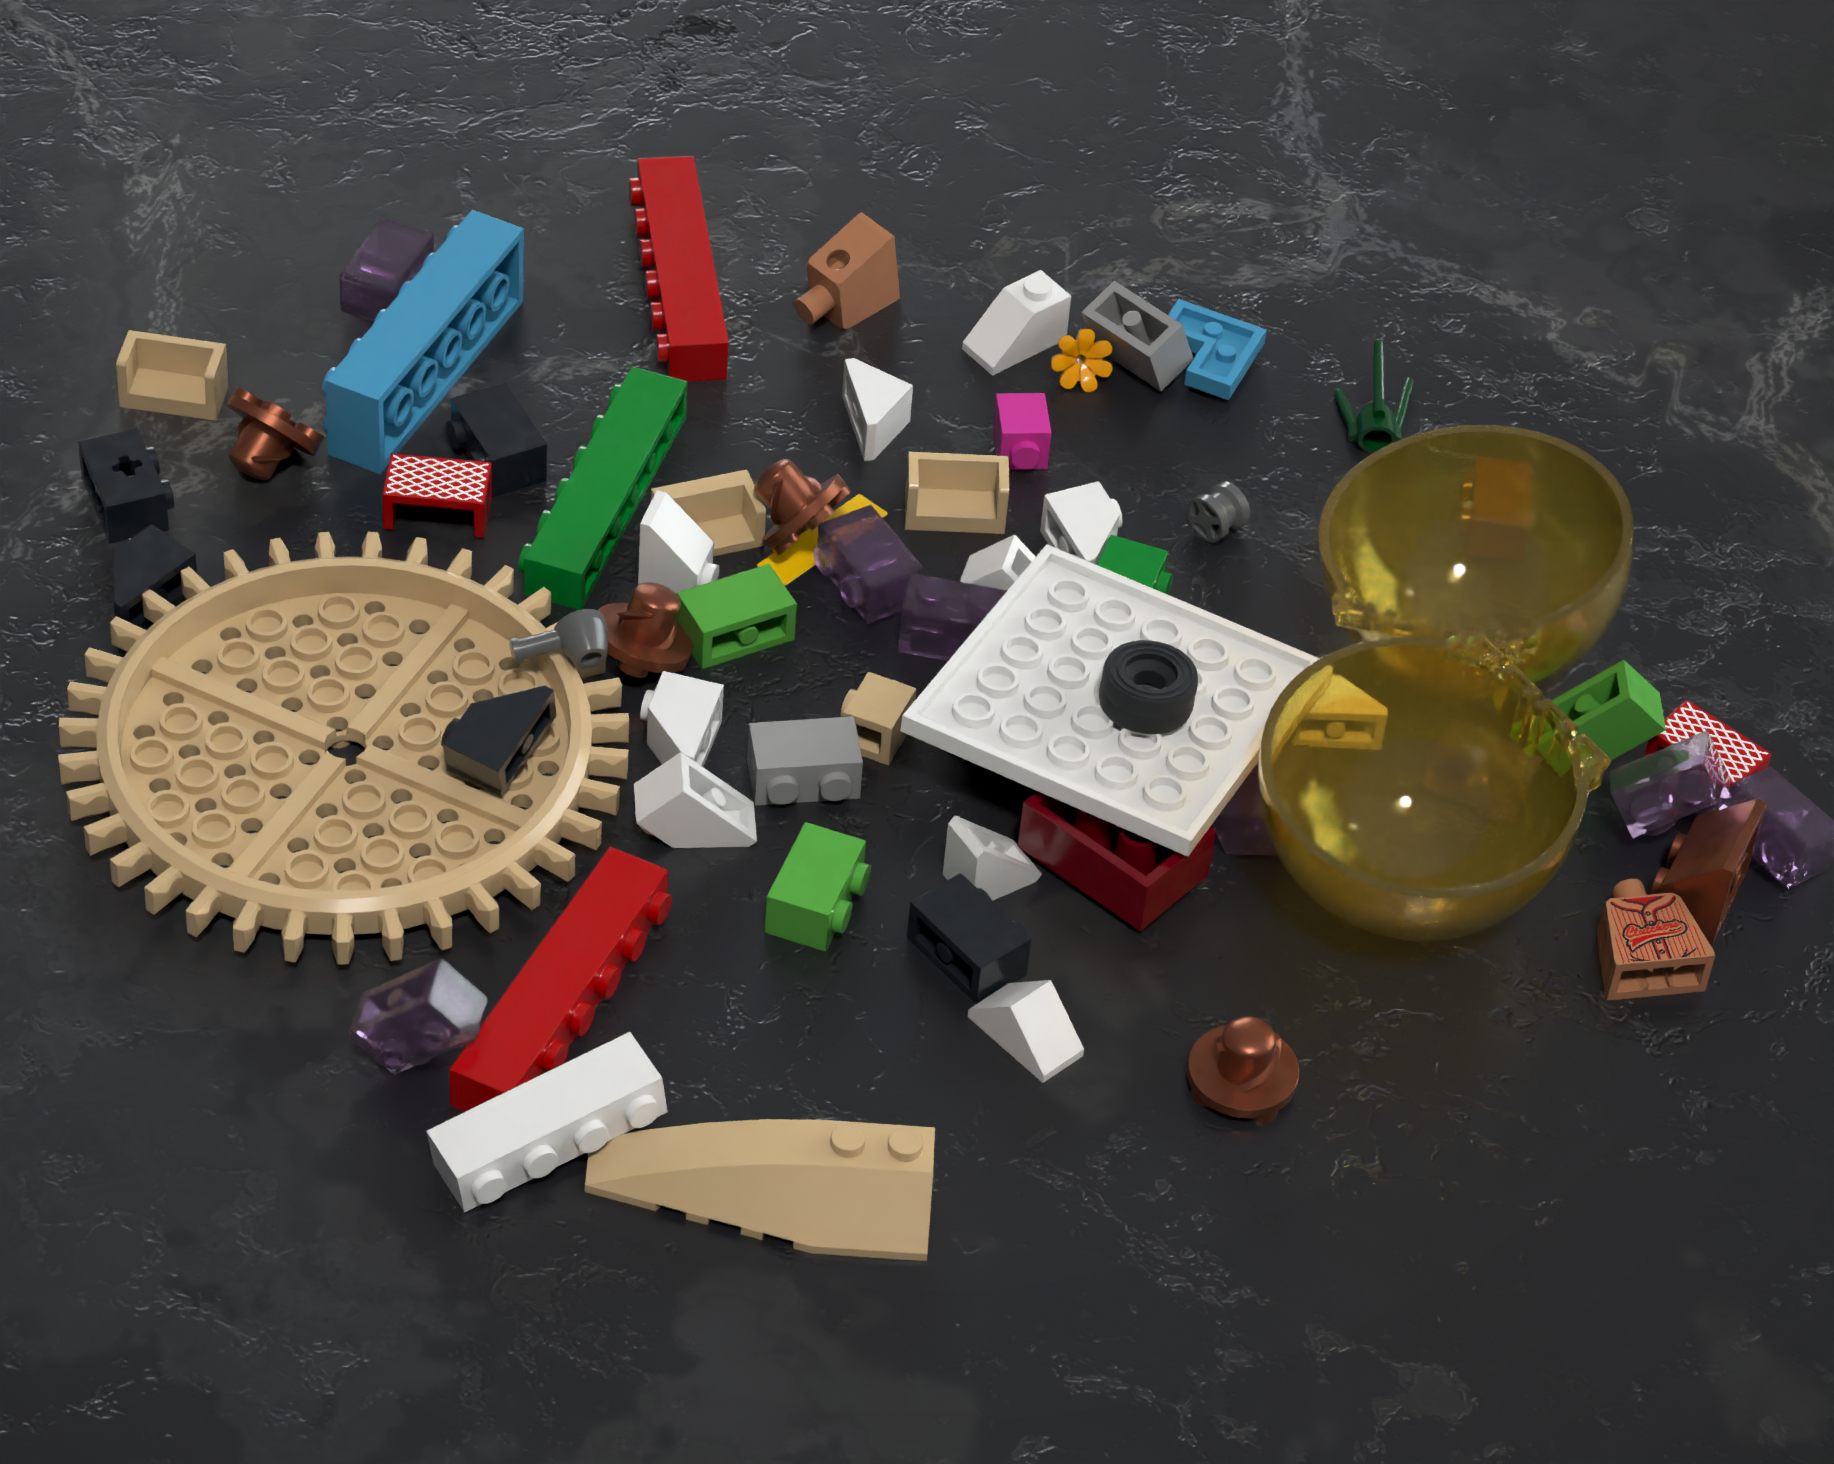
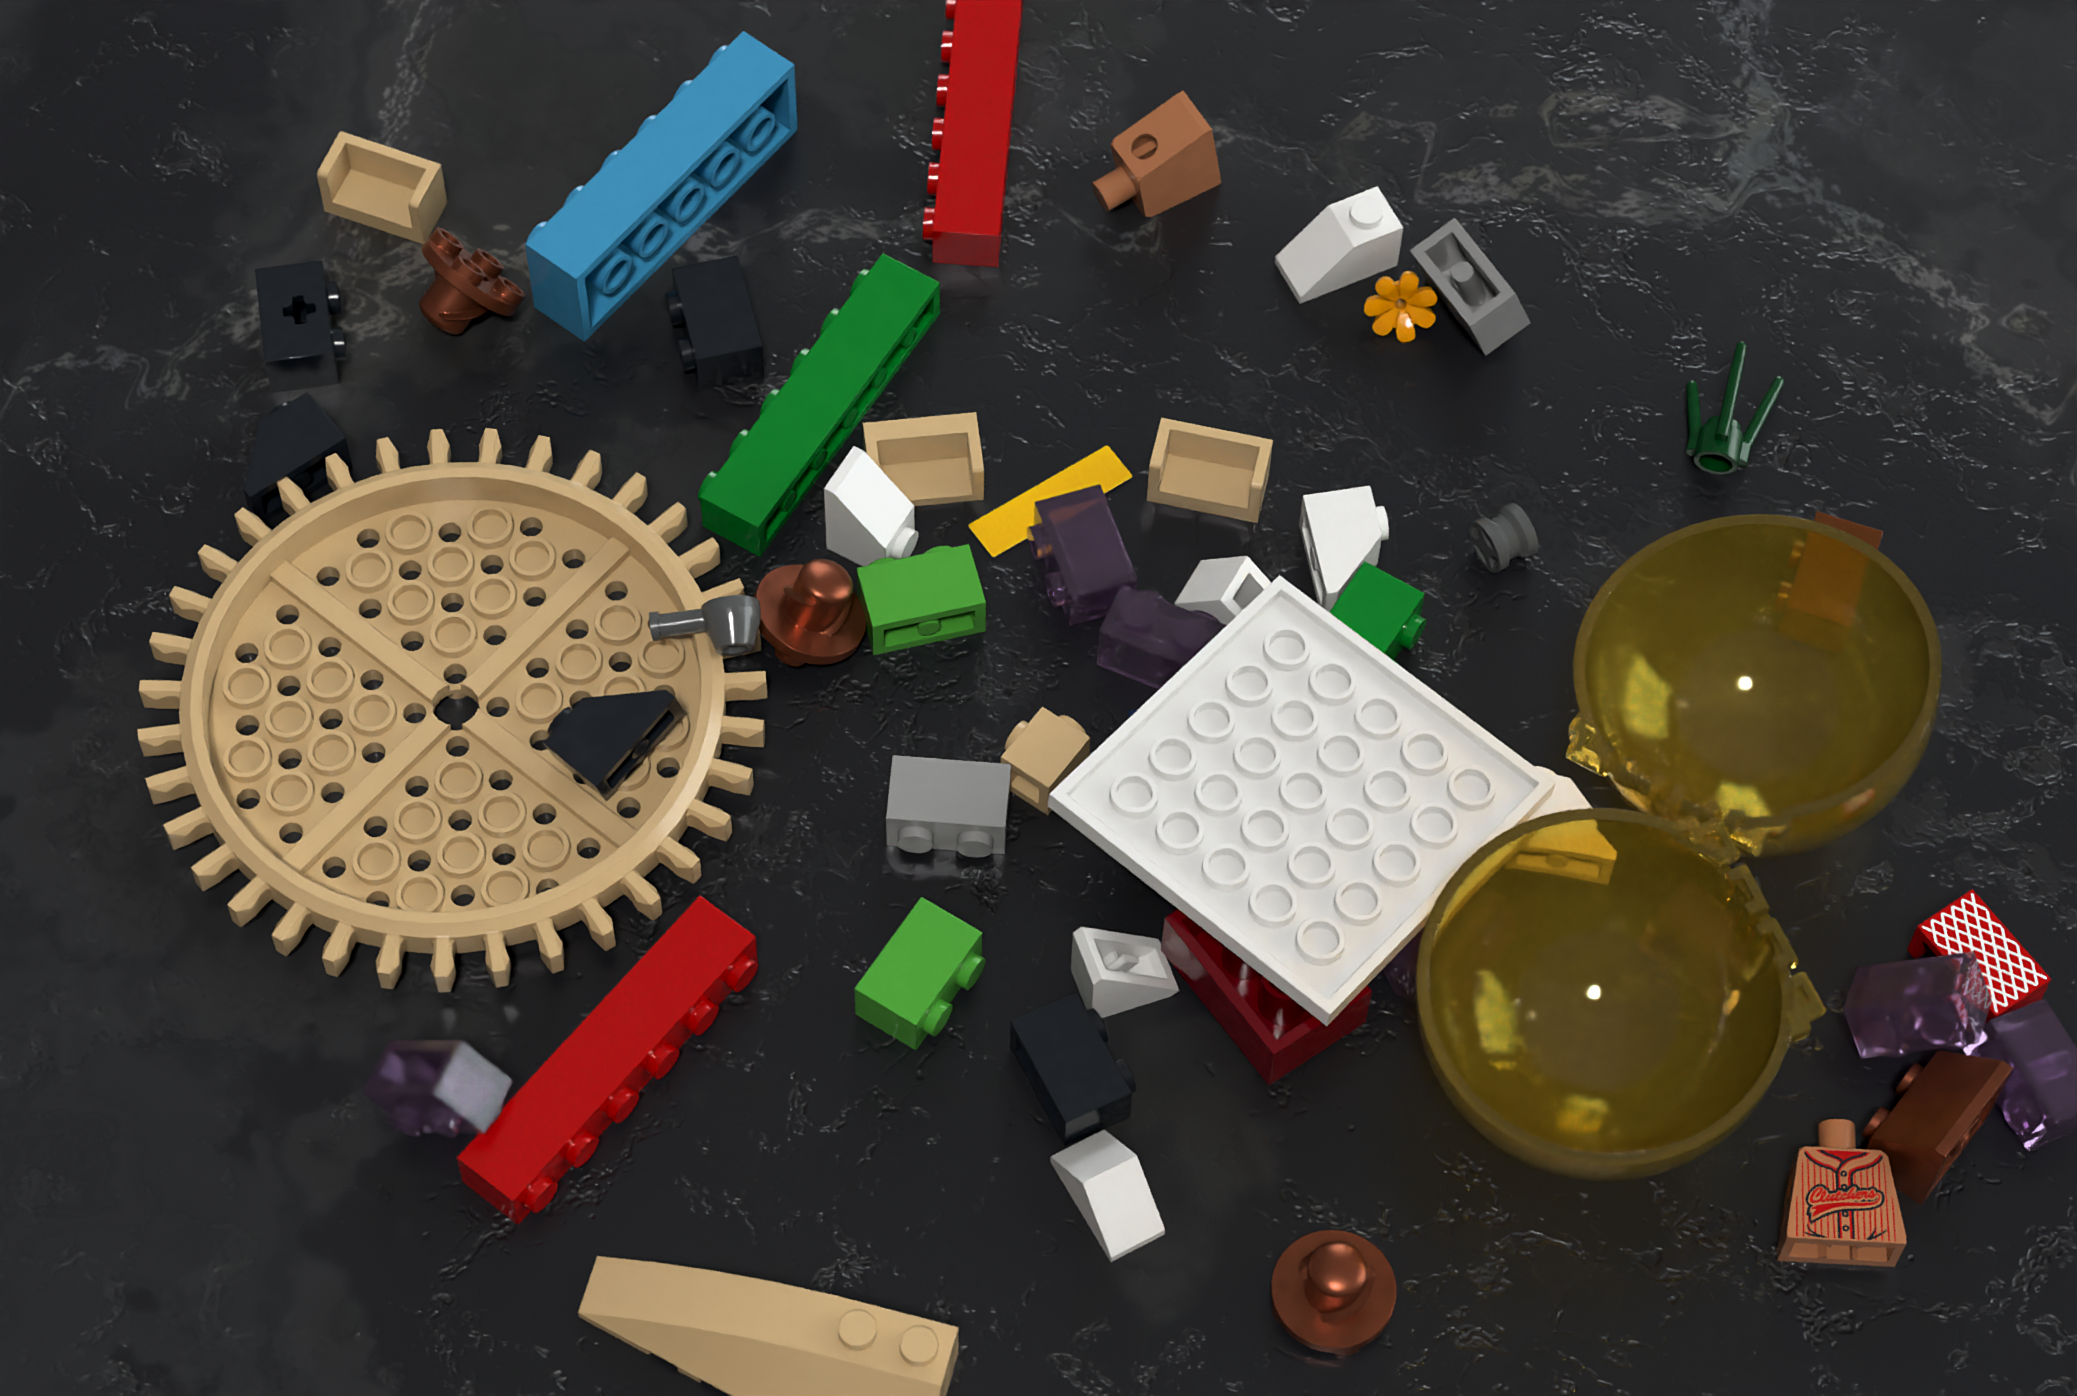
camera: 15 degrees right, 15 degrees up
clear purple brick [339,217,434,321] -> none
red panel [383,453,492,538] -> none
white brick [426,1032,668,1213] -> none
white slope [634,752,757,848] -> none
white slope [640,671,724,767] -> none
copper plate [754,459,851,557] -> none
white slope [842,358,913,461] -> none
dark pink brick [992,393,1052,470] -> none
black tyre [1099,640,1198,734] -> none
dark azure plate [1168,299,1267,400] -> none
bright green brick [1538,660,1666,778] -> none

